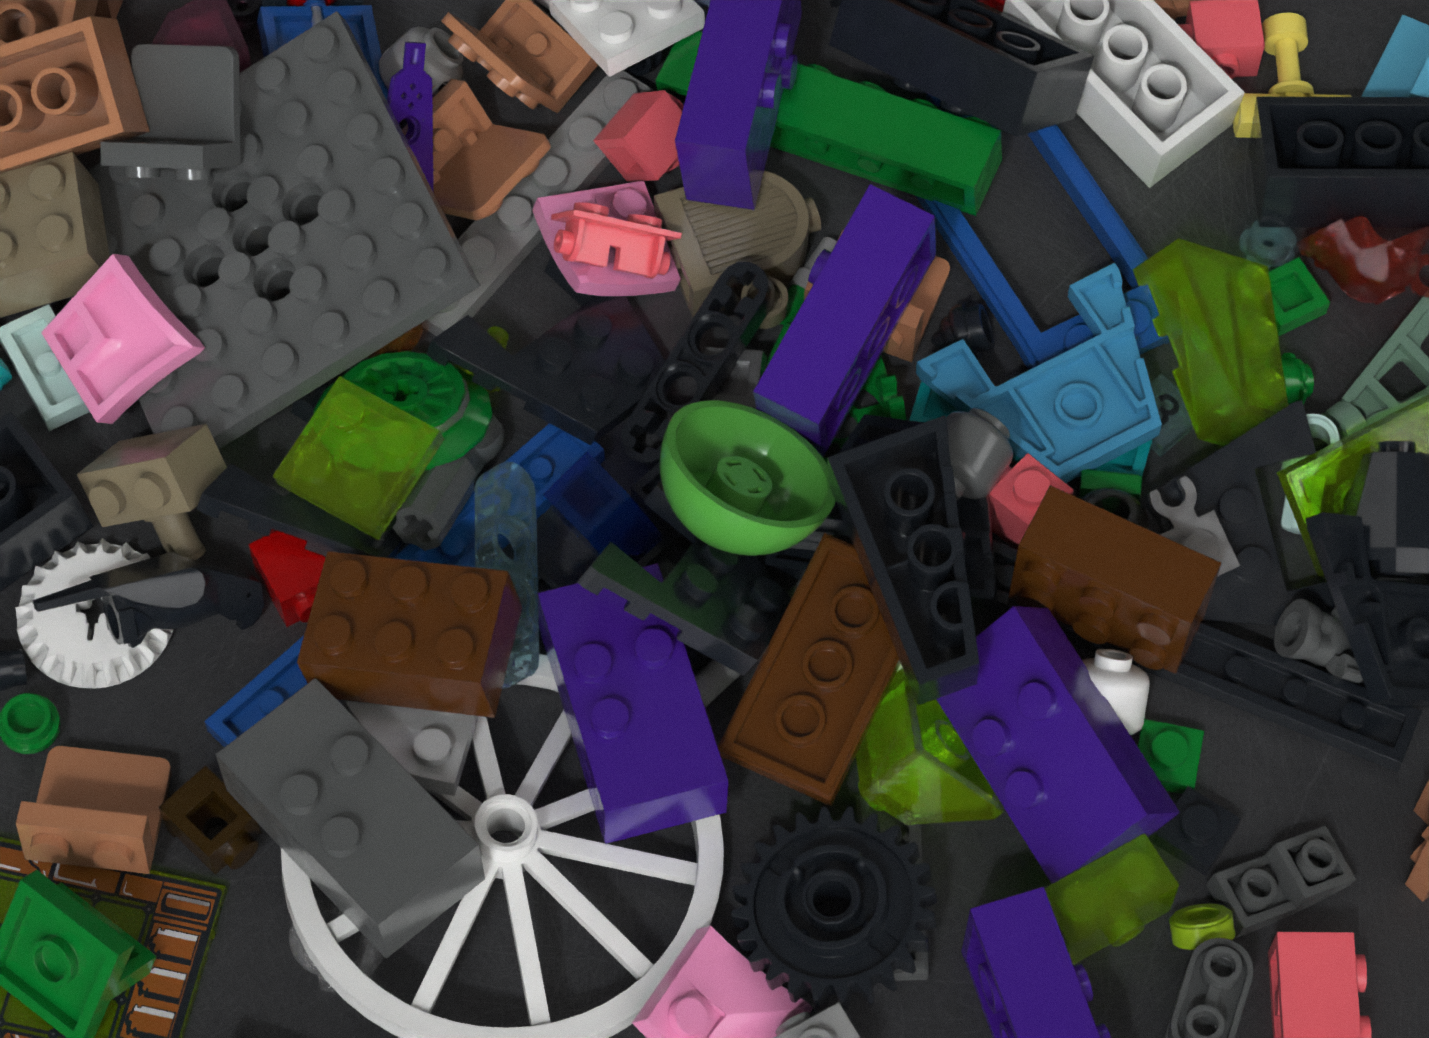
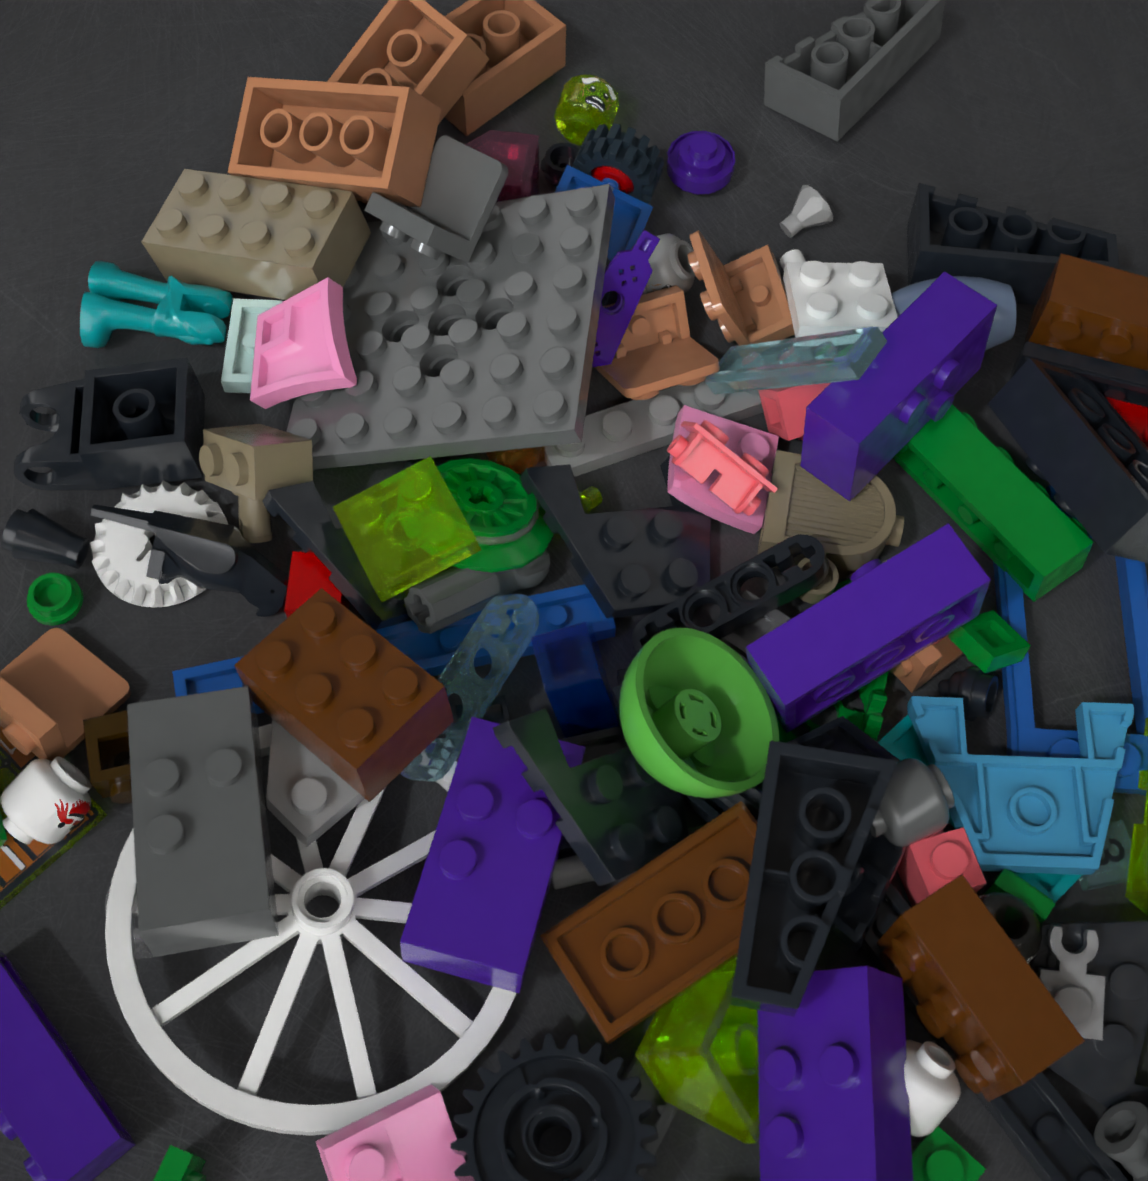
camera: 30 degrees right, 0 degrees up
none -> white head [0,757,92,844]
none -> clear light blue tile [705,327,887,395]
none -> green plate [948,610,1031,673]

